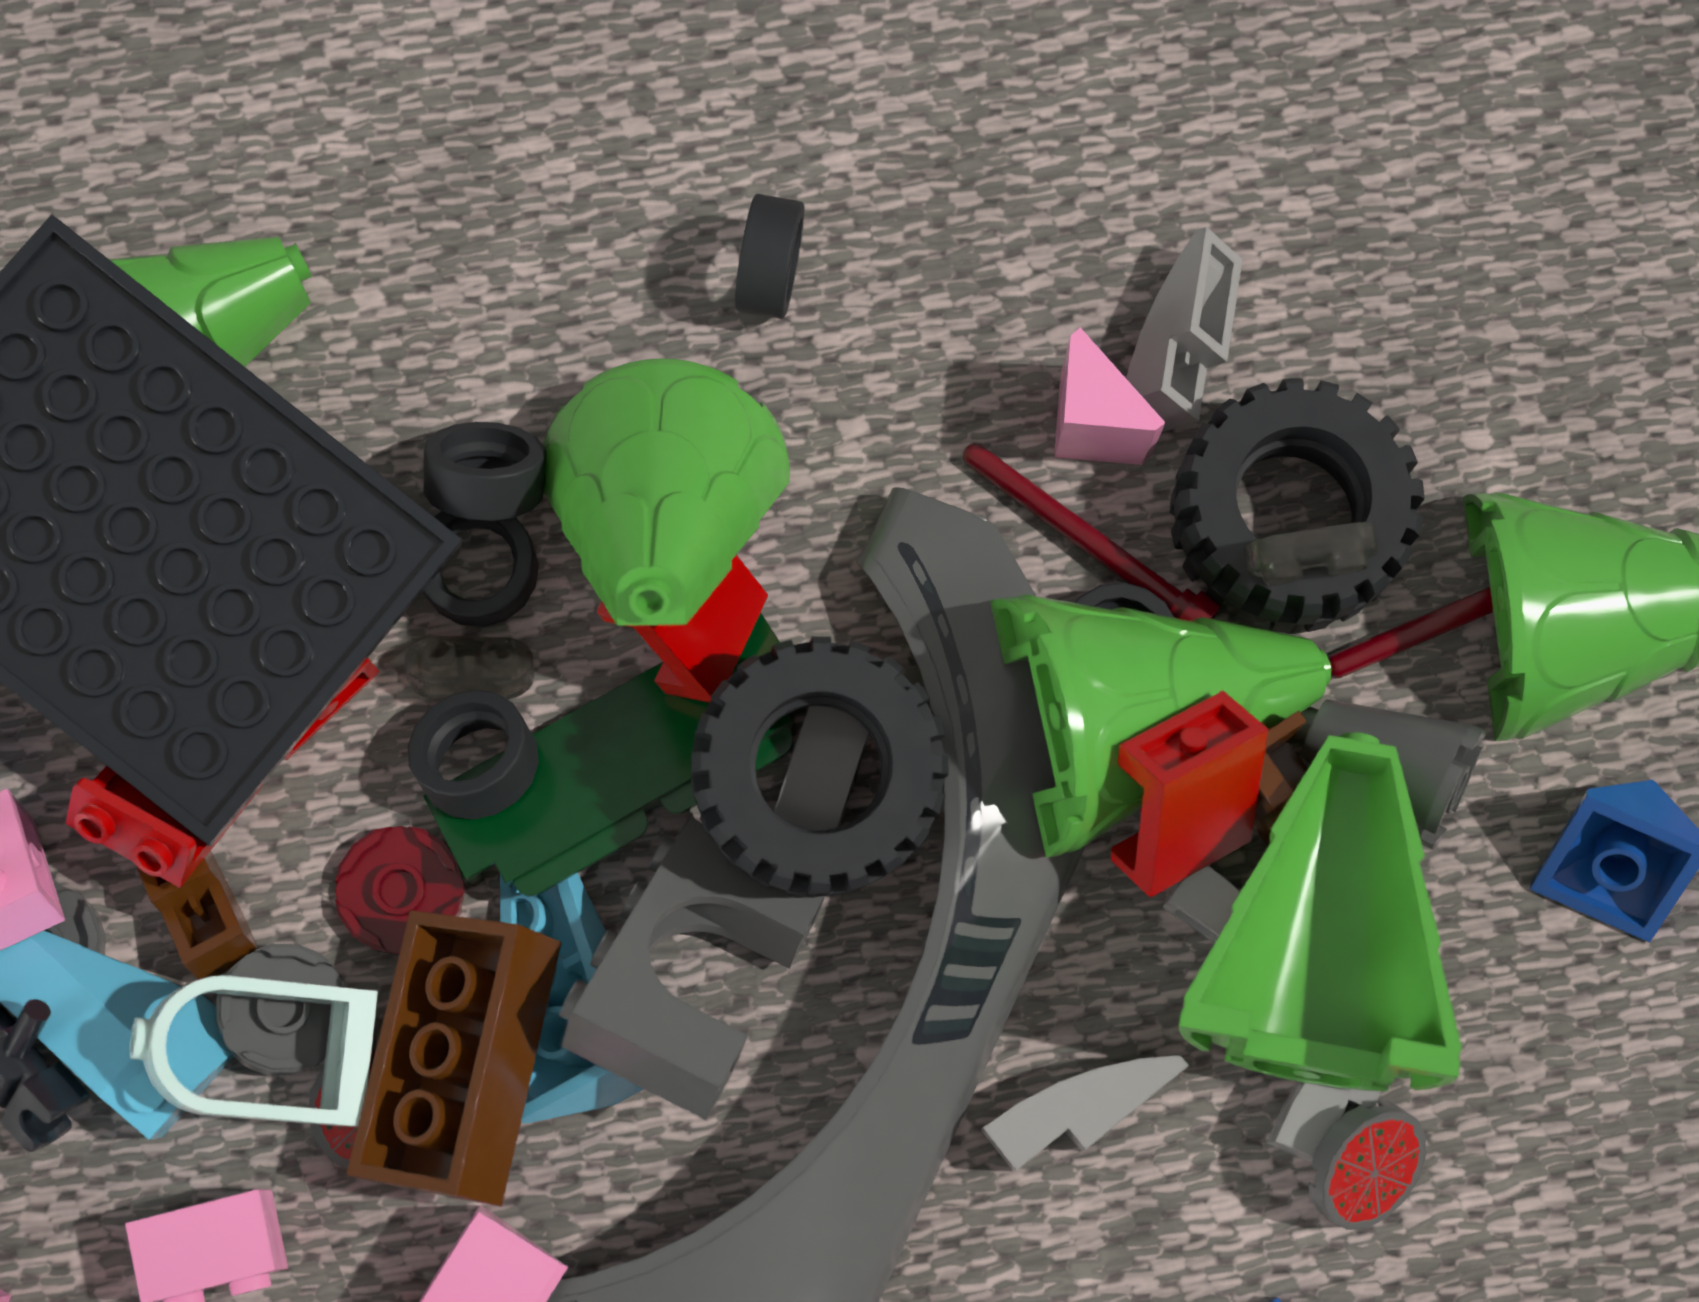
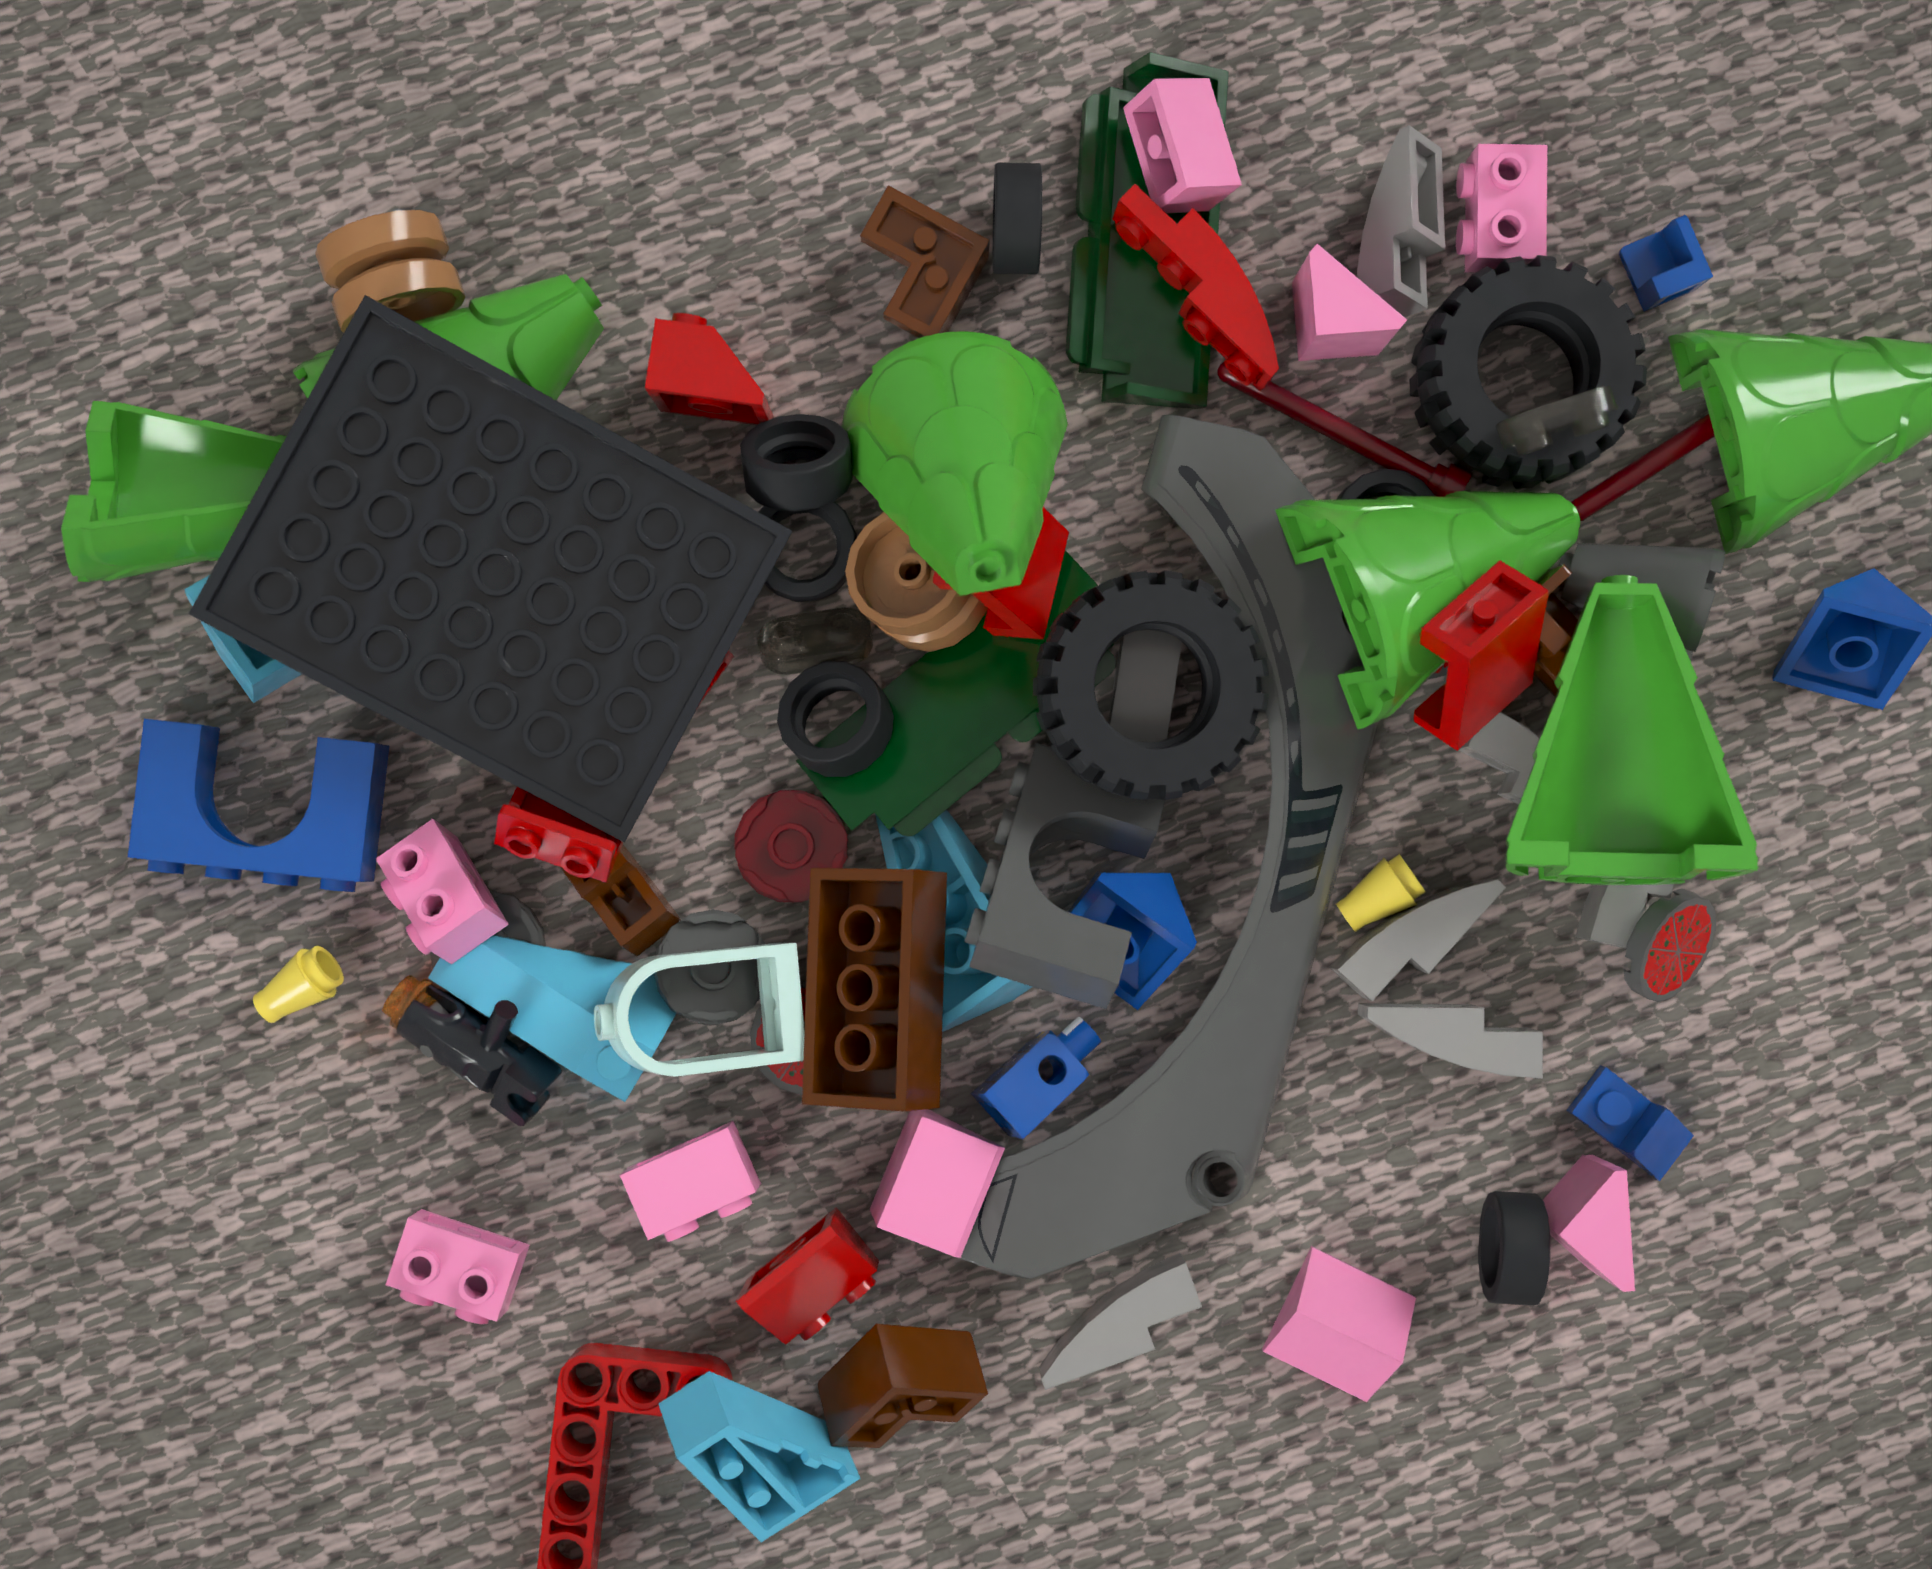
camera: 15 degrees left, 10 degrees up
none -> medium nougat wheel [315,210,466,333]
none -> red slope [645,313,774,425]
none -> medium nougat wheel [845,512,988,652]
none -> reddish brown panel [860,185,990,338]
none -> blue torso [971,1017,1101,1139]
none -> dark green slope [1066,52,1229,409]
none -> blue slope [1068,871,1197,1010]
none -> red slope [1112,184,1279,392]
none -> bright pink brick [1123,78,1242,213]
none -> light yellow cone [1336,854,1426,932]
none -> light grey slope [1358,1003,1543,1079]
none -> bright pink brick [1456,144,1547,272]
none -> blue panel [1619,215,1713,312]

